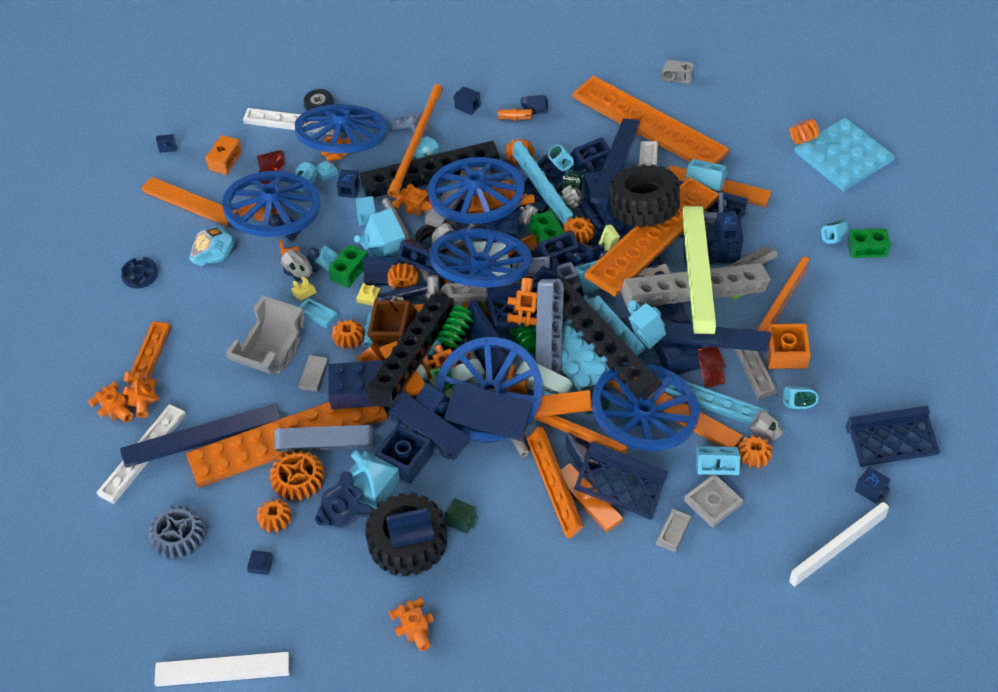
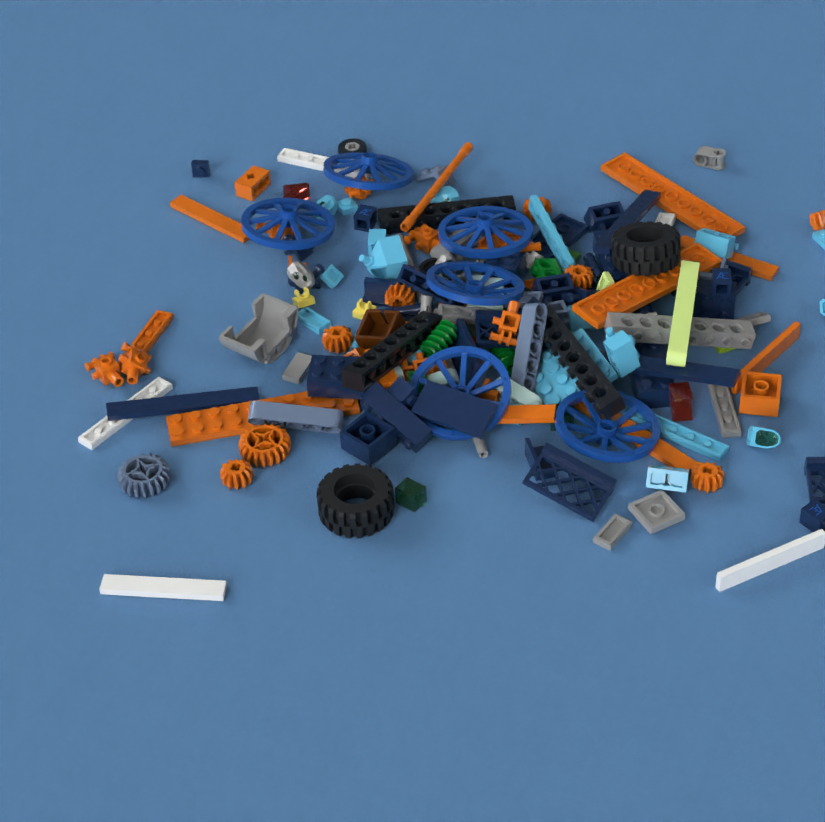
camera: 10 degrees right, 10 degrees down
dark blue piece [121,257,158,289] -> none
medium azure helmet [189,226,235,267] -> none
dark blue plate [247,550,274,575] -> none
dark blue tile [315,471,373,528] -> none
green brick [329,244,368,288] -> none
medium azure piece [348,450,401,509] -> none
dark blue panel [386,508,435,548] -> none
orange piece [388,597,434,651] -> none
dark blue brick [453,86,481,115] -> none
orange pin [498,108,533,121] -> none
dark blue rock [520,95,548,114] -> none
orange tile [527,427,584,538] -> none
orange axle [534,415,628,454] -> none
medium azure rock [548,144,574,171] -> none
orange tile [560,463,623,533] -> none
clear green brick [561,170,583,195] -> none
light grey gear [561,185,583,209] -> none
light grey rock [750,410,783,441] -> none

